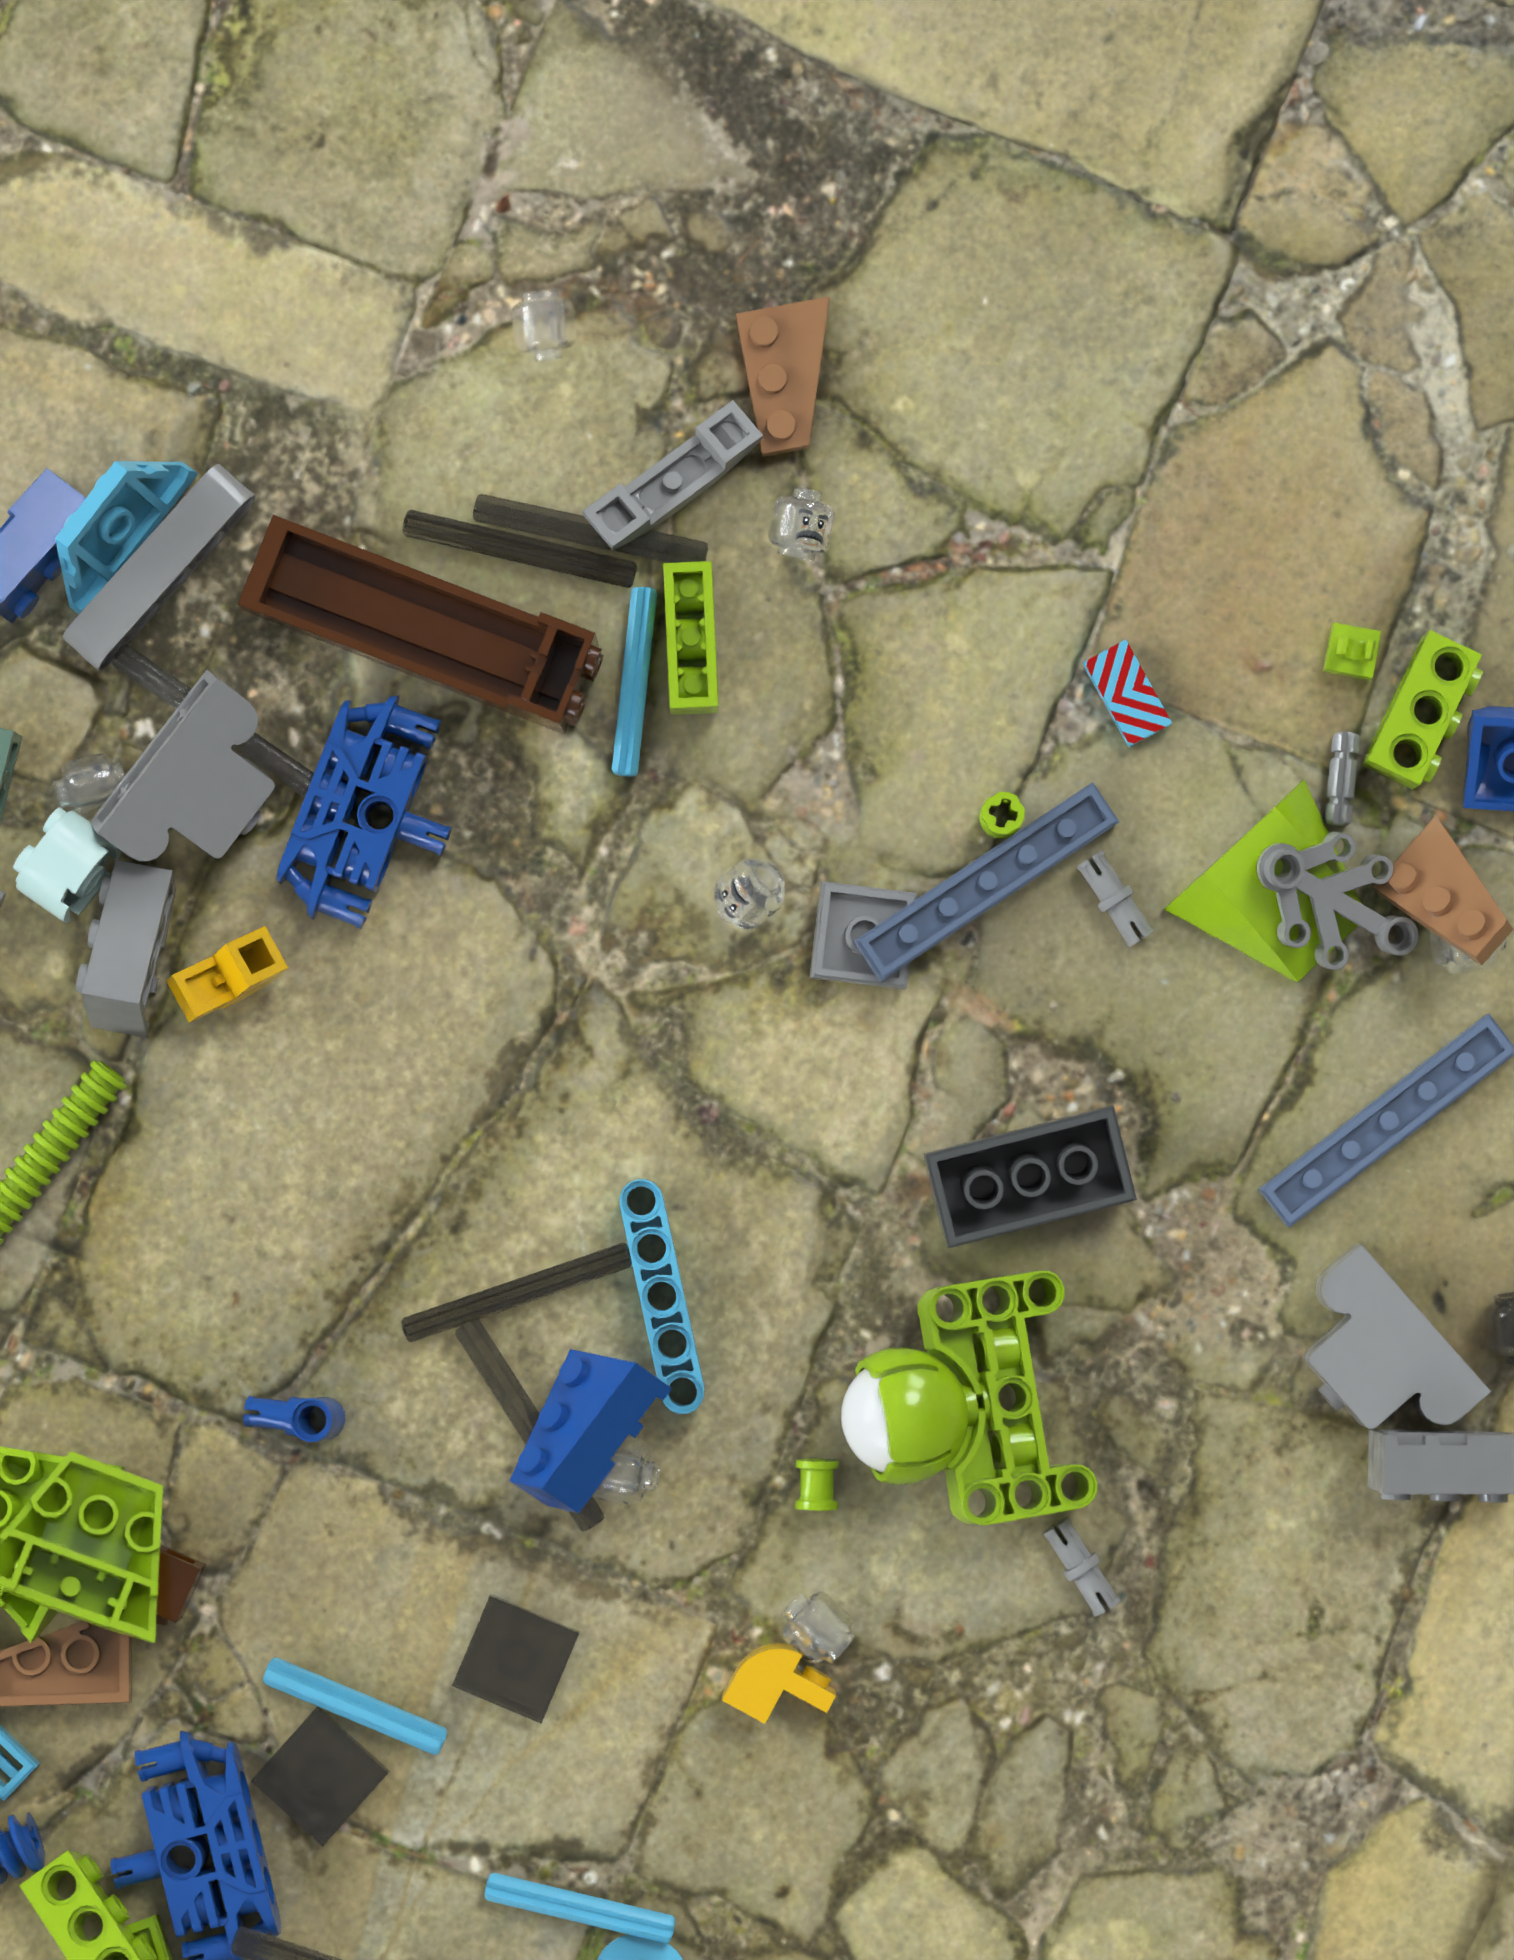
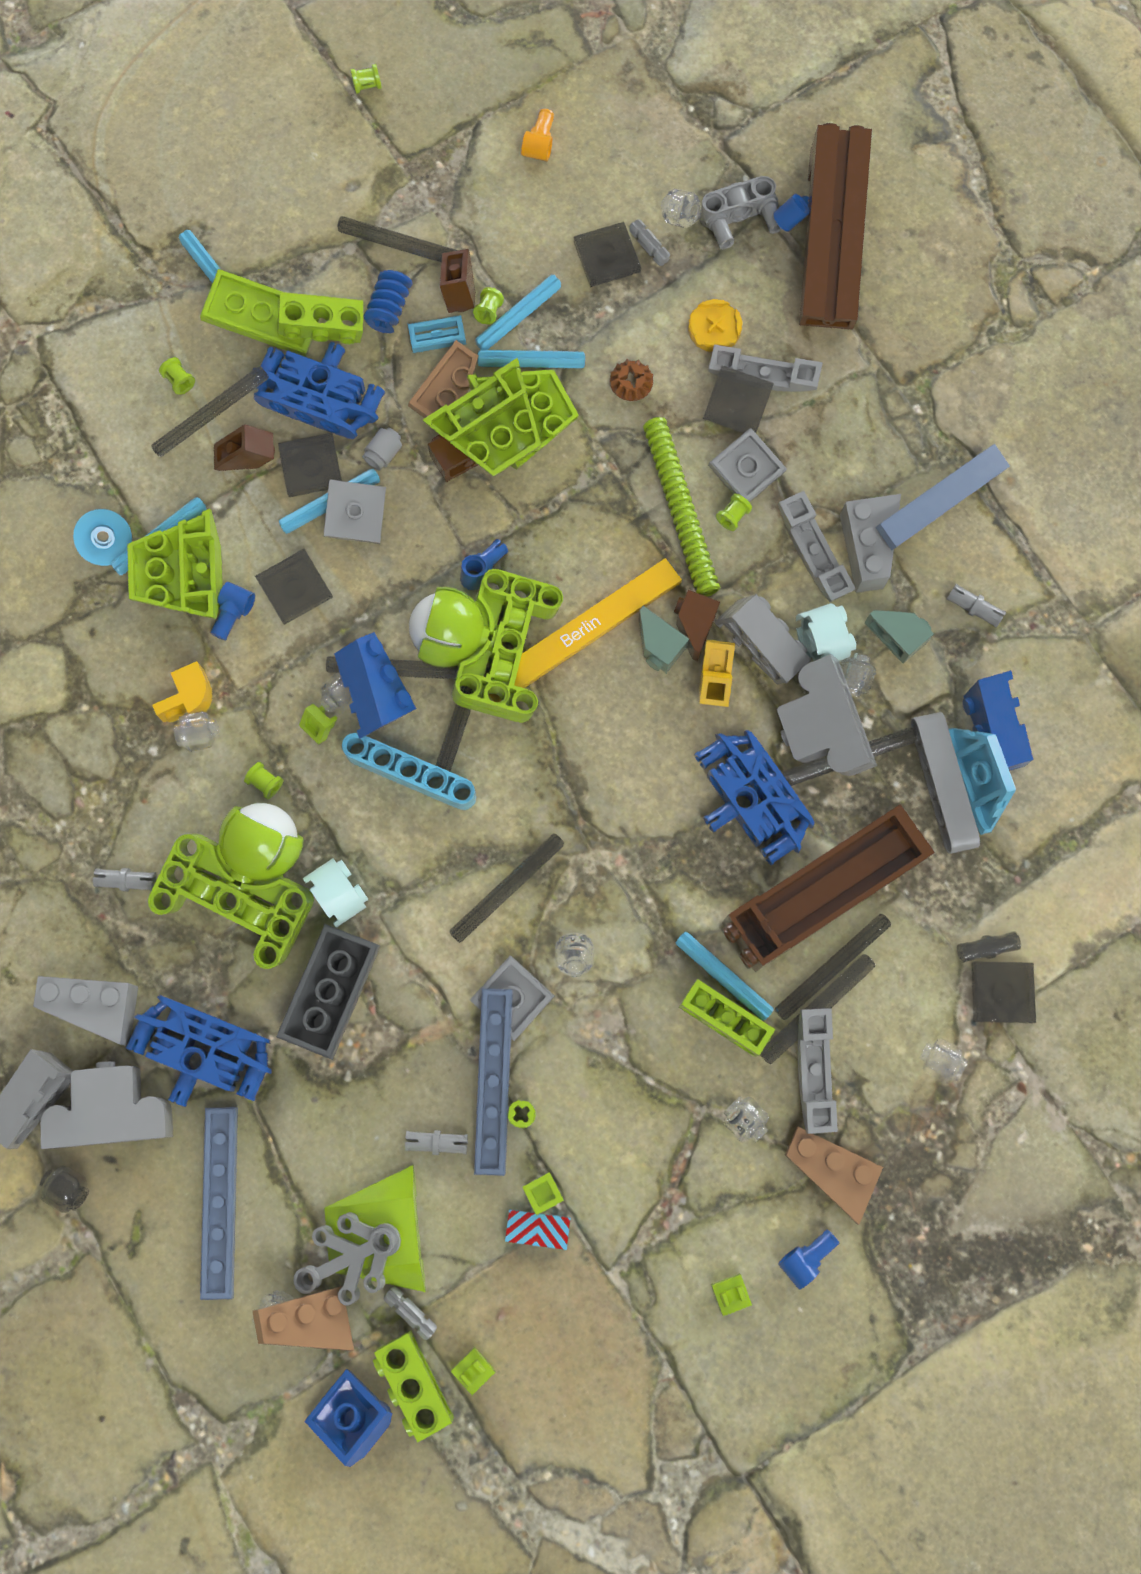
camera: 125 degrees right, 10 degrees down
none -> light grey wedge [33,976,138,1046]
none -> blue piece [125,995,272,1107]
none -> lime wedge [127,508,223,619]
none -> blue pin [210,582,256,641]
none -> reddish brown slope [214,424,275,471]
none -> lime tile [299,703,338,745]
none -> light aqua brick [303,858,369,928]
none -> light grey plate [324,480,386,544]
none -> light grey brick [362,428,402,471]
none -> lime beam [409,569,563,723]
none -> clear smoke axle [449,833,564,943]
none -> yellow tile [488,558,682,703]
none -> lime tile [522,1172,564,1216]
none -> sand green slope [639,606,689,674]
none -> reddish brown slope [674,590,720,661]
none -> lime tile [711,1273,752,1316]
none -> blue pin [778,1229,840,1290]
none -> clear smoke pin [957,931,1021,963]
none -> clear smoke tile [971,961,1036,1024]

